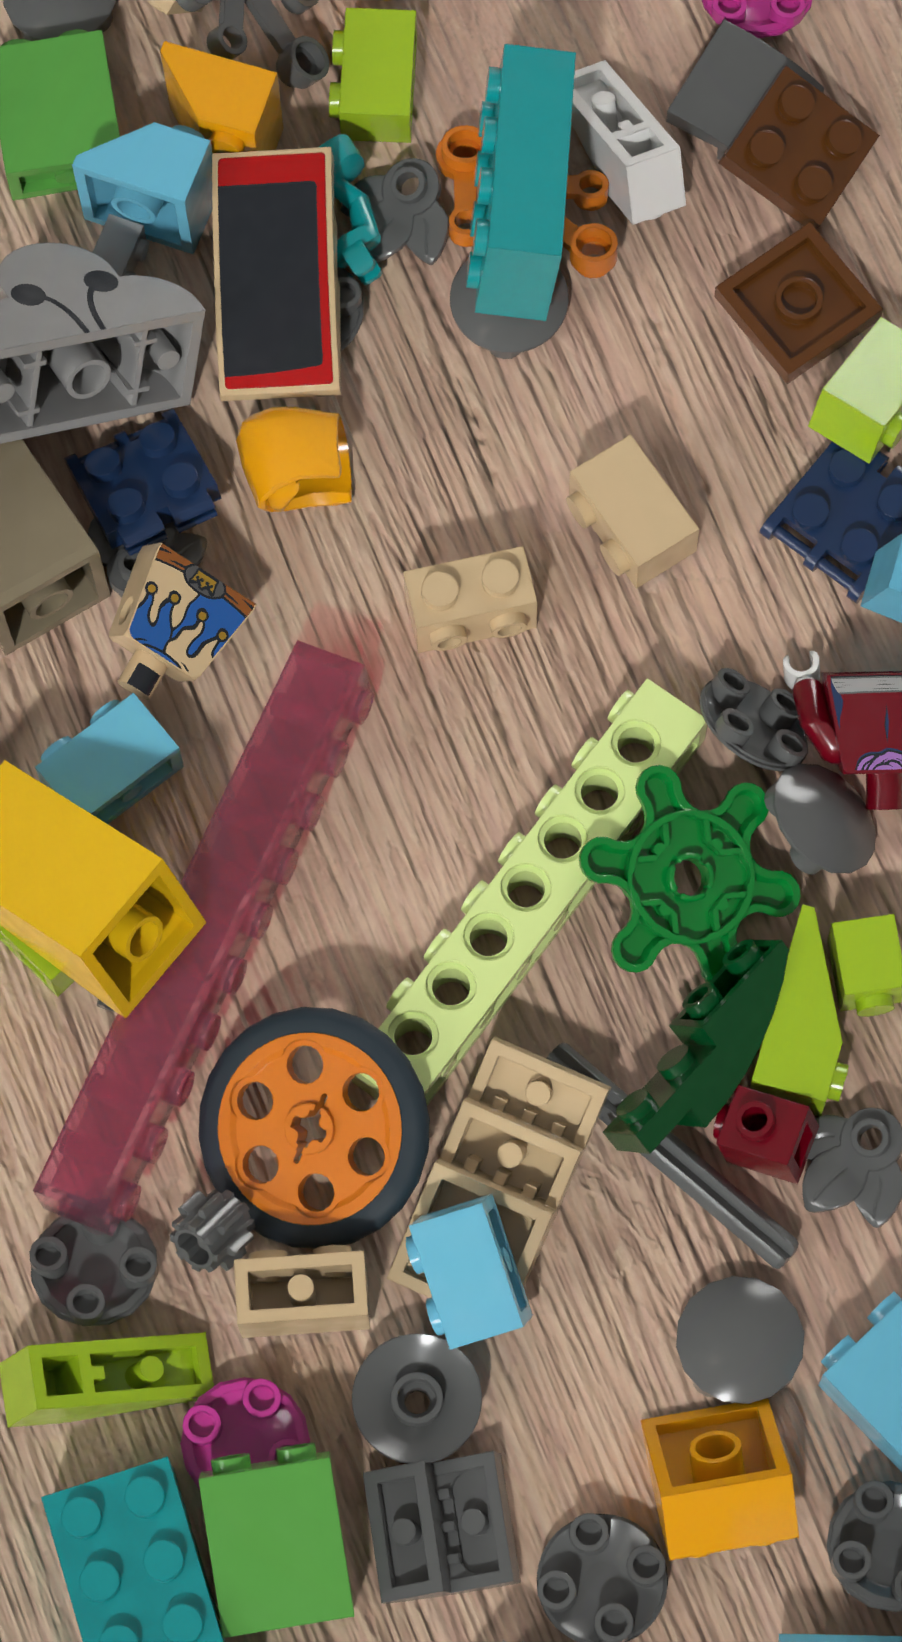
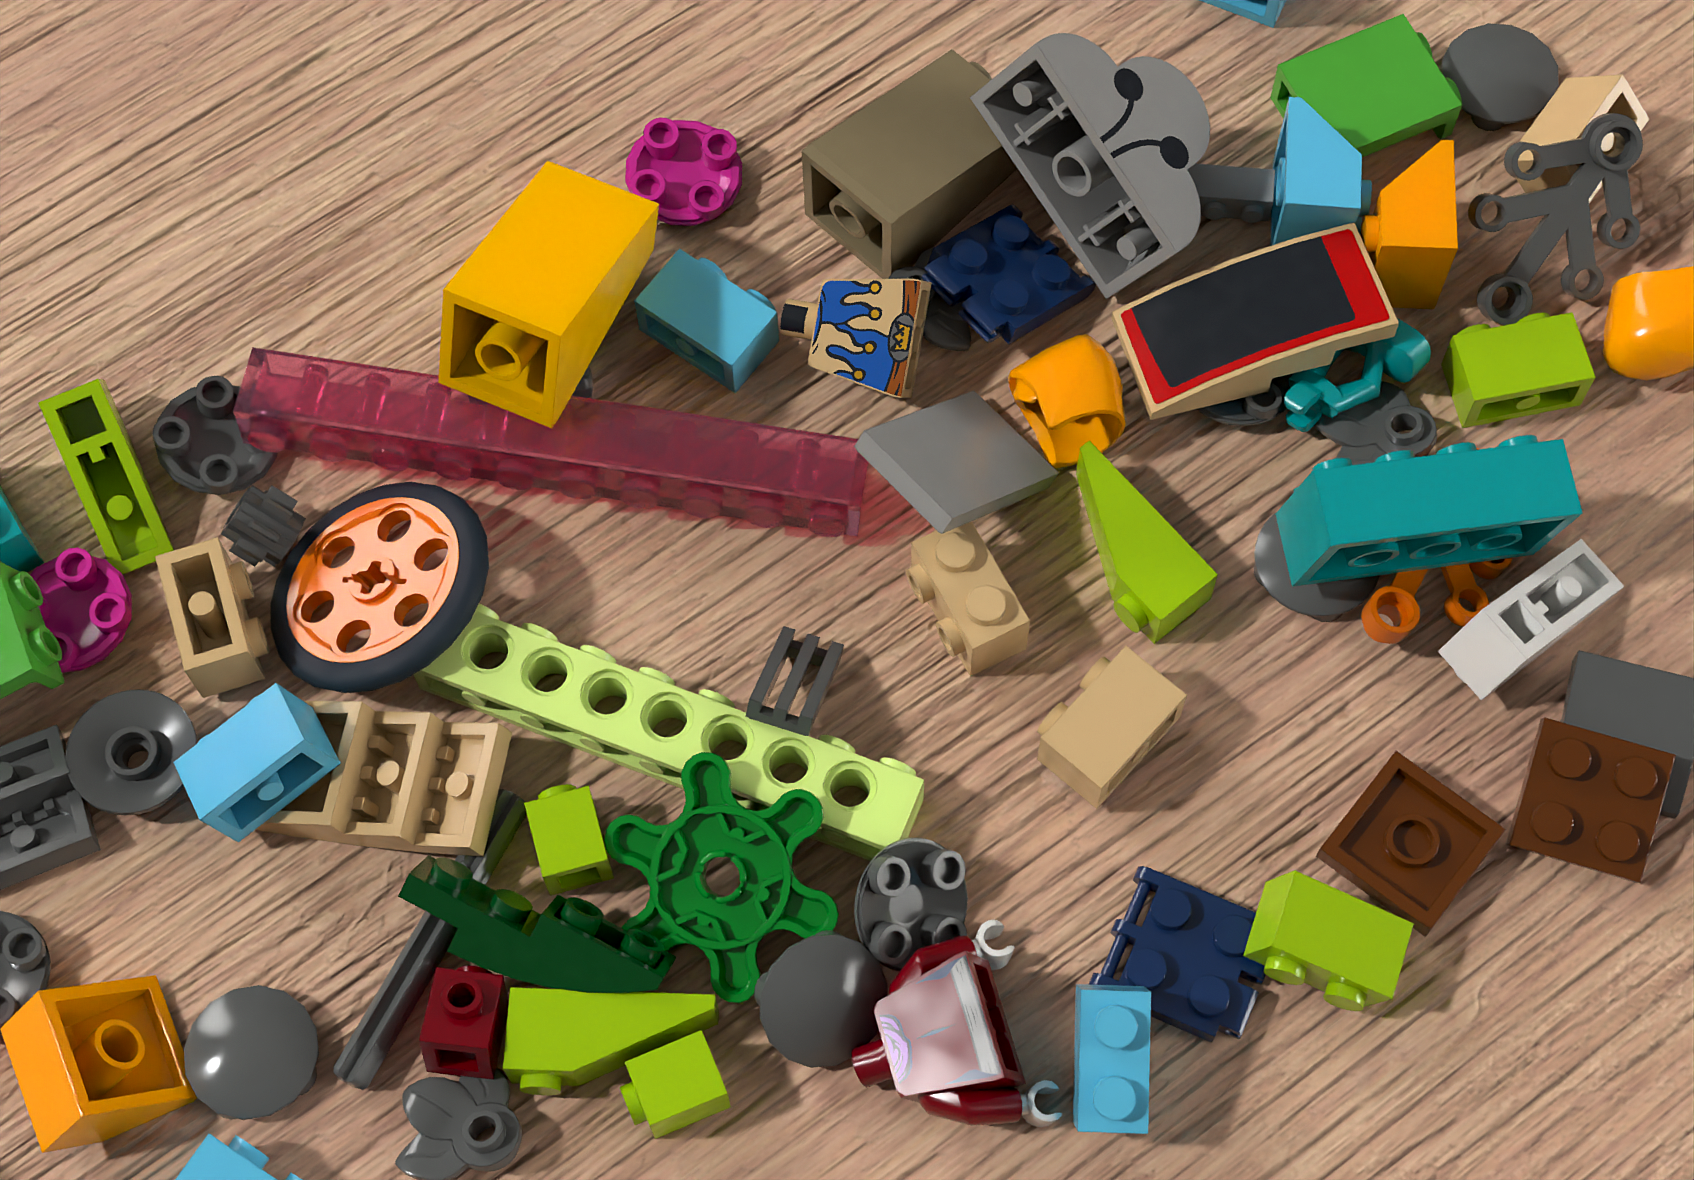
camera: 75 degrees right, 5 degrees down
none -> lime brick [524,784,614,896]
none -> dark grey tile [745,626,844,736]
none -> light grey tile [854,391,1059,534]
none -> lime slope [1076,440,1218,644]

